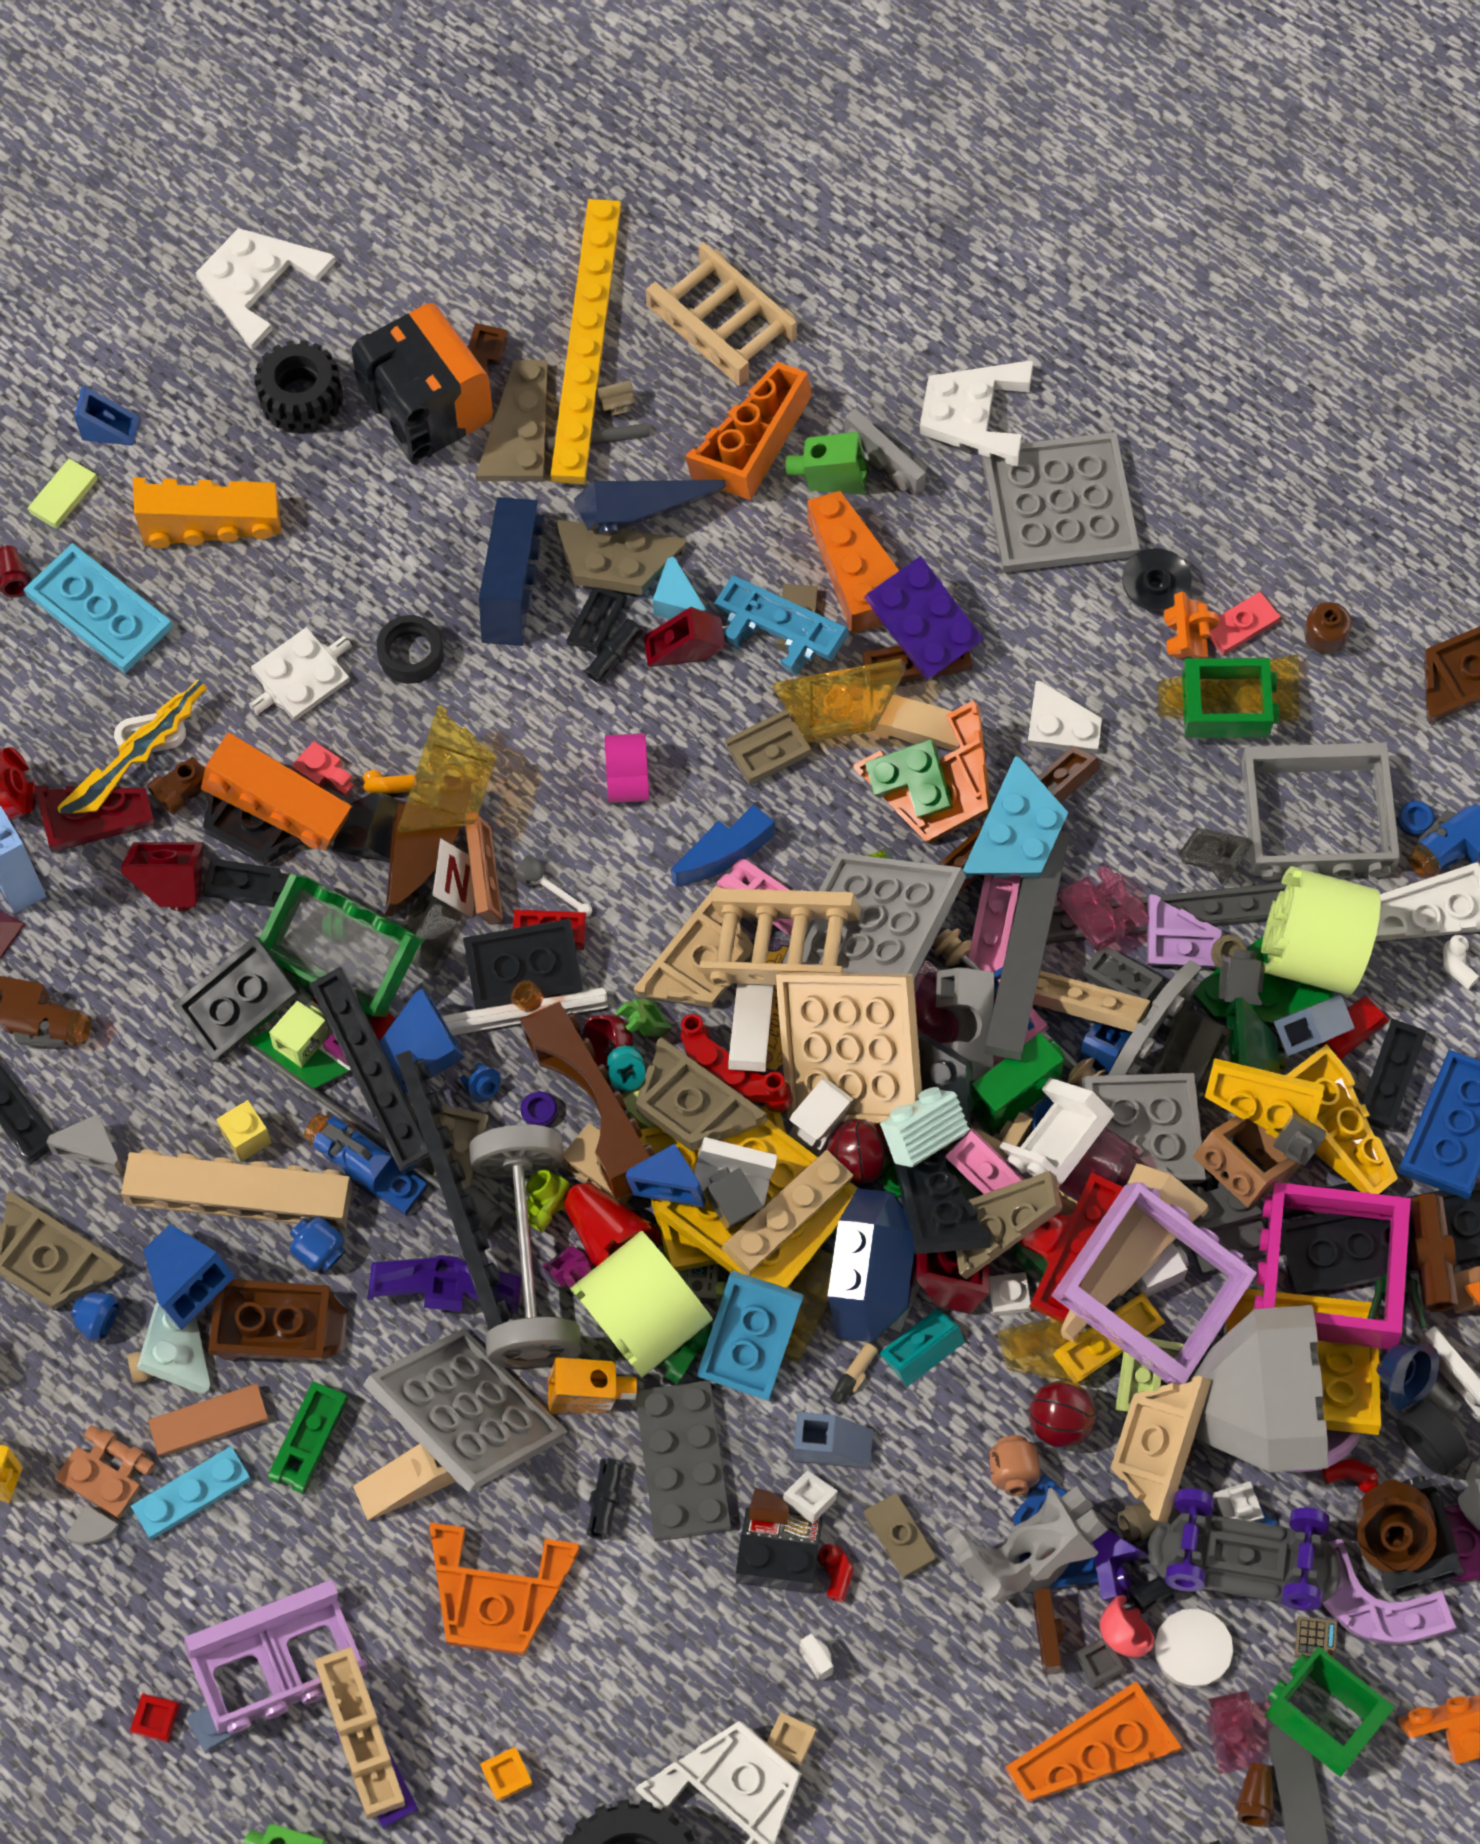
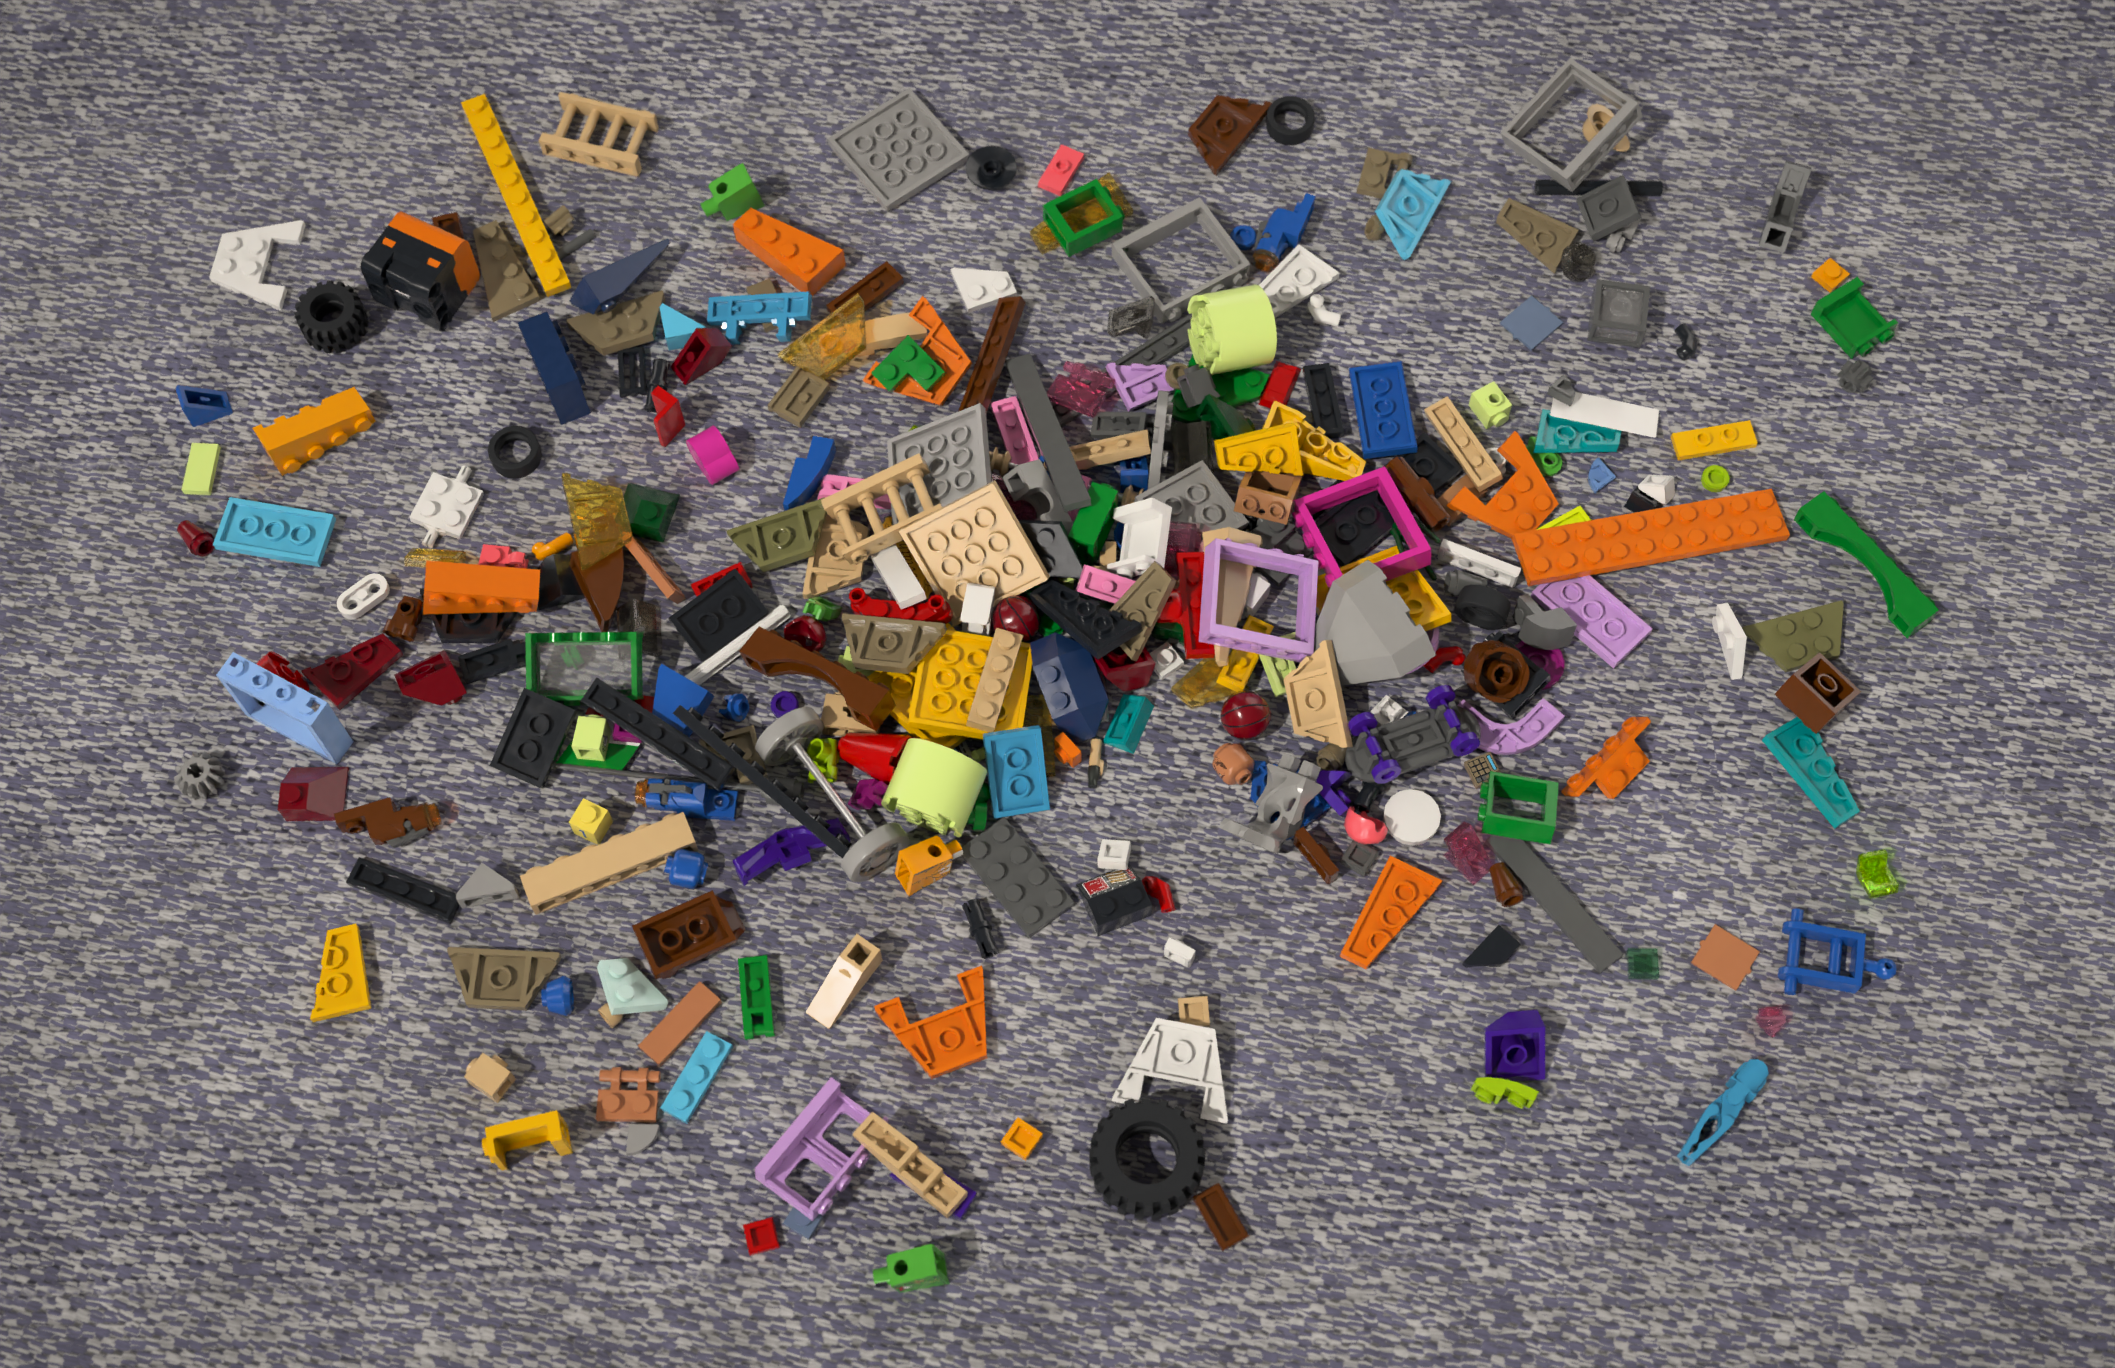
camera: 30 degrees left, 0 degrees up
yellow sword [58,679,207,814] -> none
blue slope [143,1224,235,1330] -> none
light grey plate [363,1328,568,1493] -> none
white sticker [433,838,475,918] -> none
clear orange hinge [511,980,543,1012] -> none
hinge [513,855,592,917] -> none
teal wheel [607,1045,646,1091] -> none
blue slope [626,1144,706,1207] -> none
orange wedge [685,362,812,501] -> none
white panel [694,1137,778,1208] -> none
dark grey brick [704,1167,763,1230] -> none
reddish brown tile [749,1488,789,1525] -> none
sand blue slope [793,1411,873,1469] -> none
light grey plate [845,409,926,496] -> none
dark tan plate [863,1492,937,1580] -> none
dark purple plate [864,556,984,681] -> none
light aqua brick [880,1087,970,1167] -> none
white wing [920,361,1033,466] -> none
medium azure wing [963,756,1068,878] -> none
orange hips [1164,591,1219,659] -> none
sand blue slope [1272,994,1355,1056] -> none
dark grey tile [1273,1112,1326,1165] -> none
reddish brown head [1304,602,1352,654] -> none
dark blue piece [1376,1344,1439,1411] -> none
none -> clear yellow plate [404,548,466,568]
none -> dark green slope [615,483,680,543]
none -> red panel [651,386,685,447]
none -> olive wing [726,498,827,572]
none -> orange plate [1054,732,1081,768]

